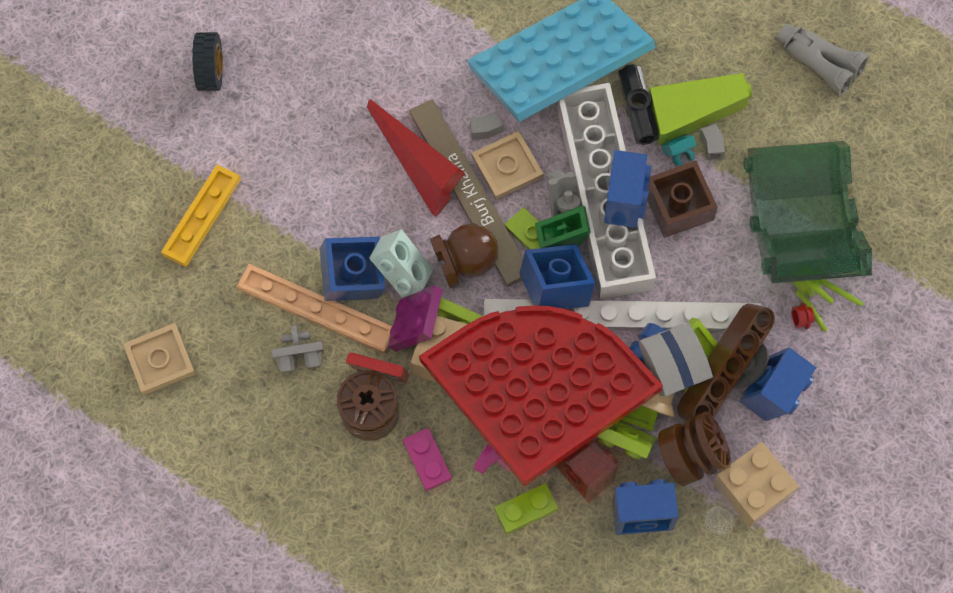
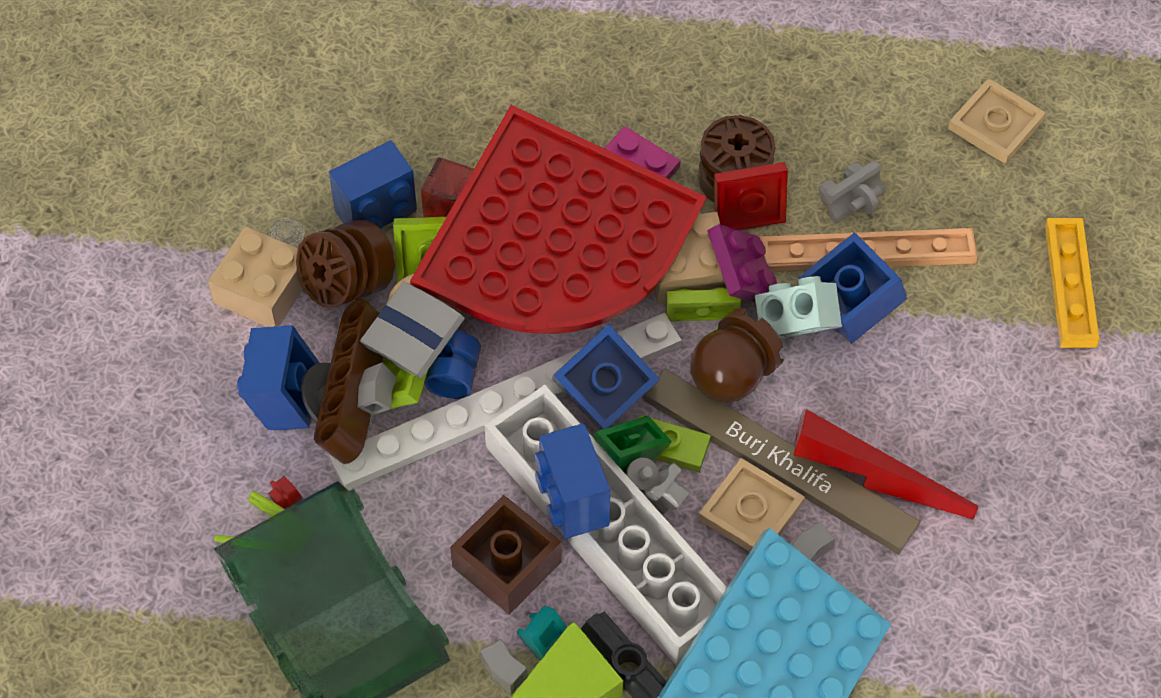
camera: 150 degrees right, 10 degrees down
none -> light grey piece [358,362,397,416]

